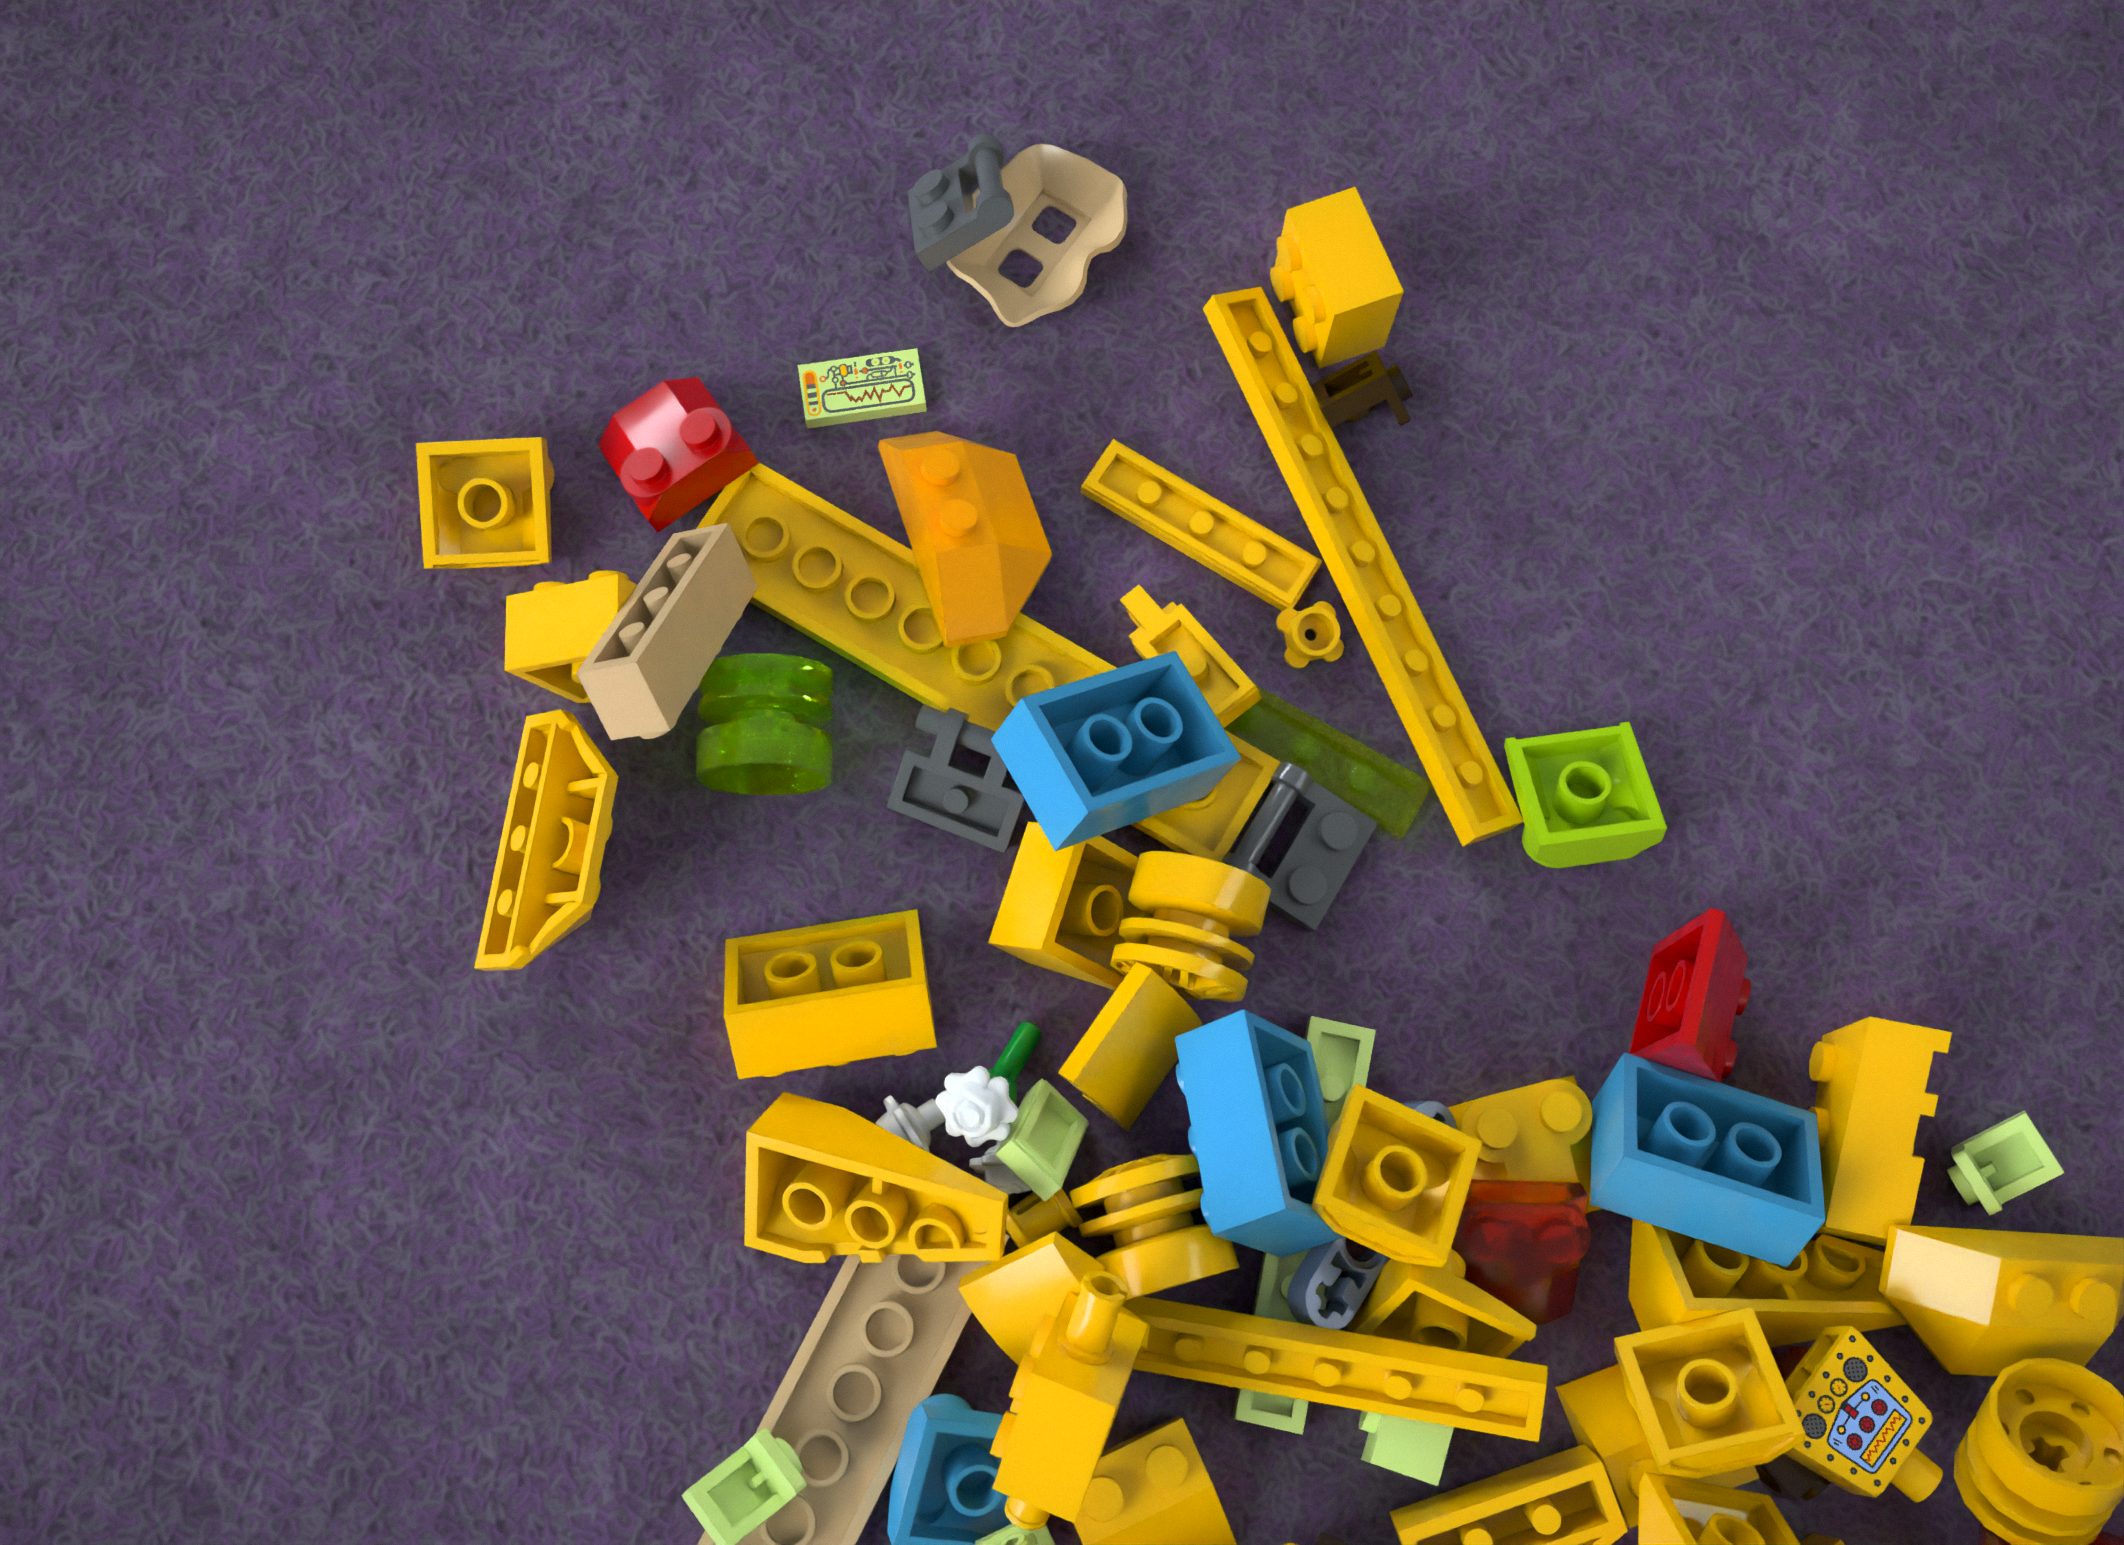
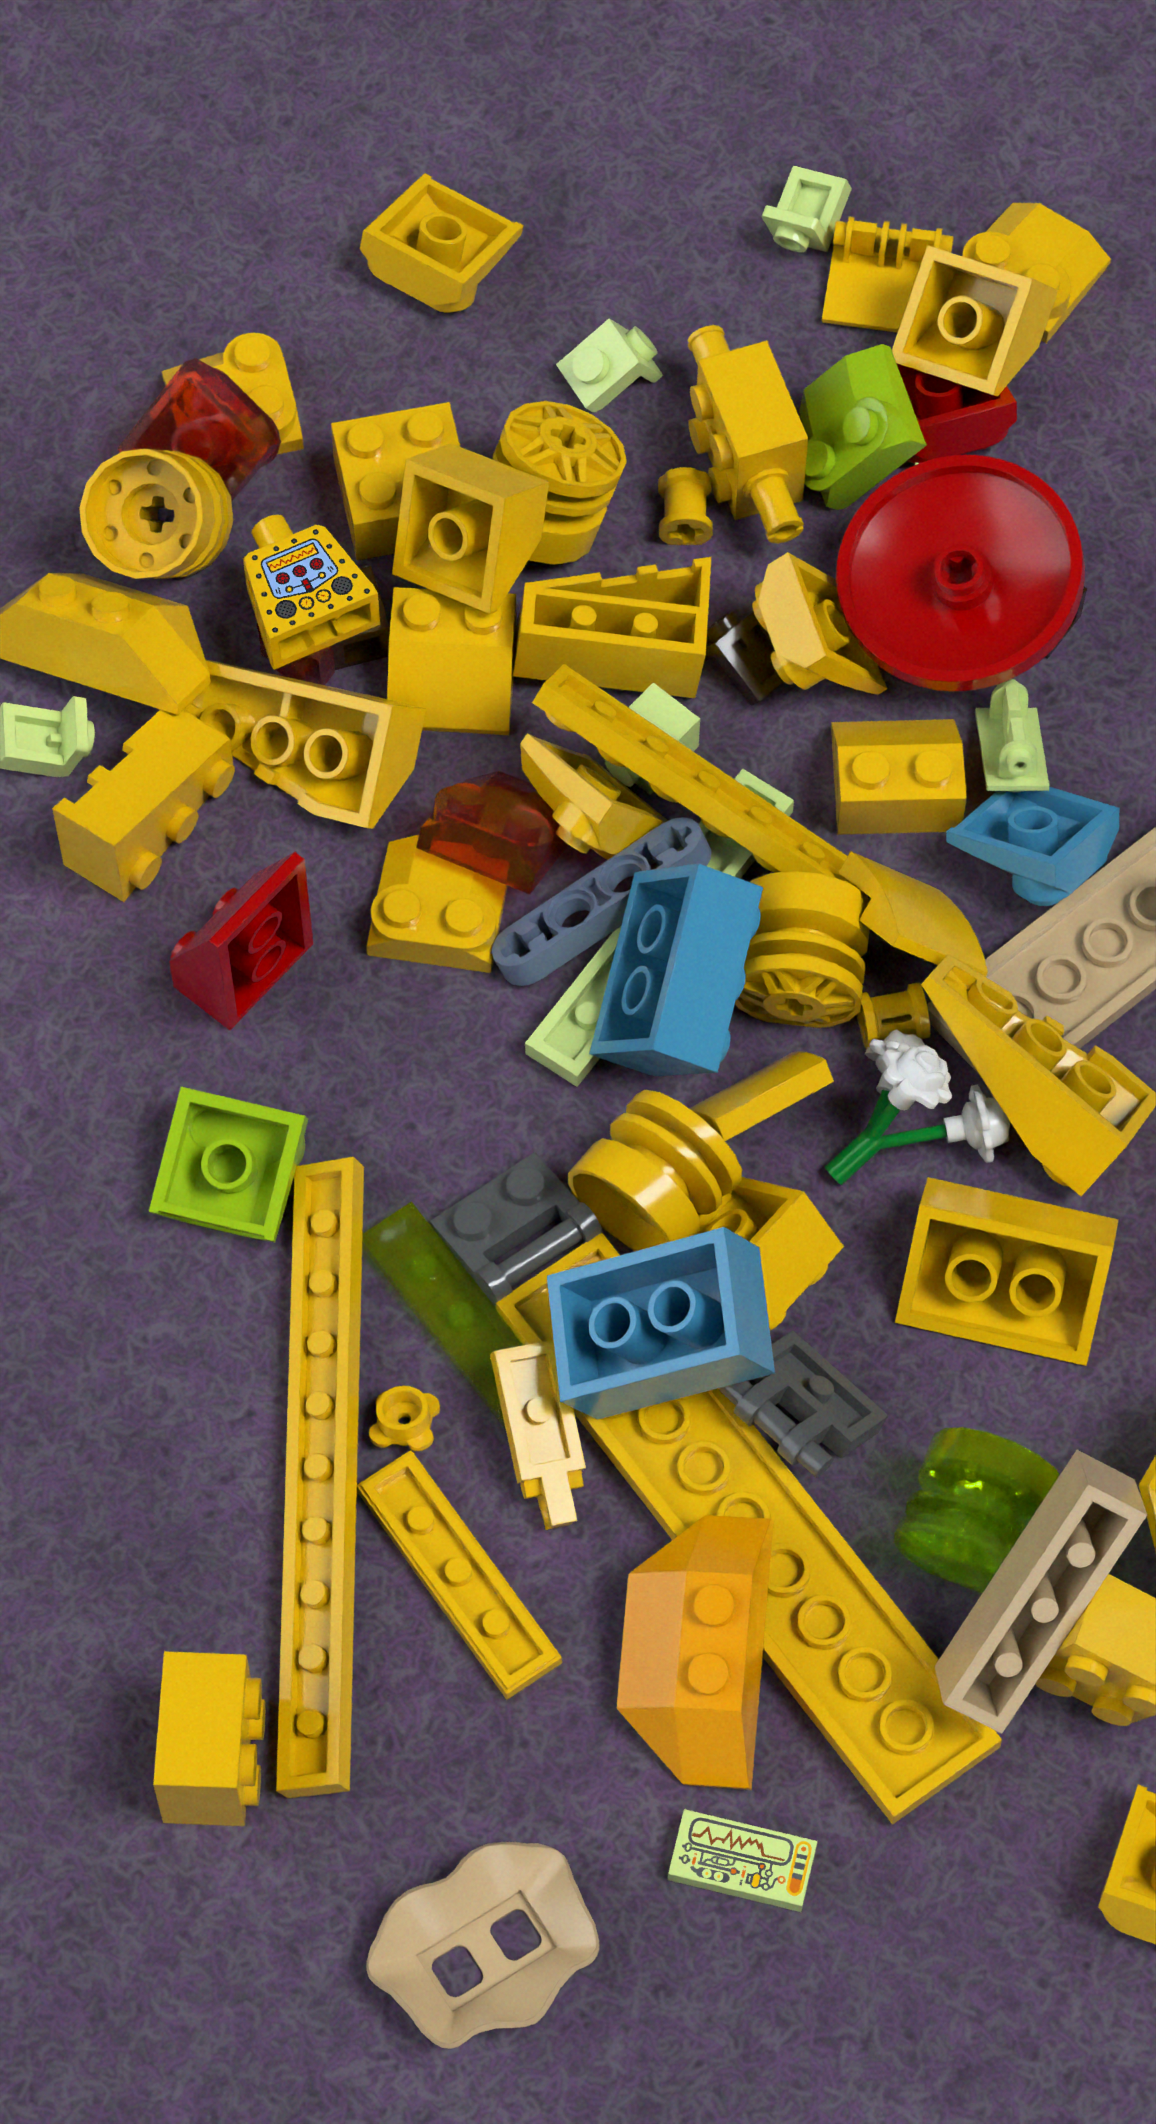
camera: 155 degrees left, 10 degrees down
red slope [598,377,759,533] -> none
dark grey plate [908,133,1014,272] -> none
yellow brick [990,1270,1149,1530] -> none
yellowish green tile [995,1079,1089,1202] -> none
dark brown bracket [1311,350,1413,428] -> none
yellow slope [1311,1083,1483,1268] -> none
dark azure brick [1590,1052,1826,1267] -> none
yellow slope [1614,1307,1806,1479] -> none

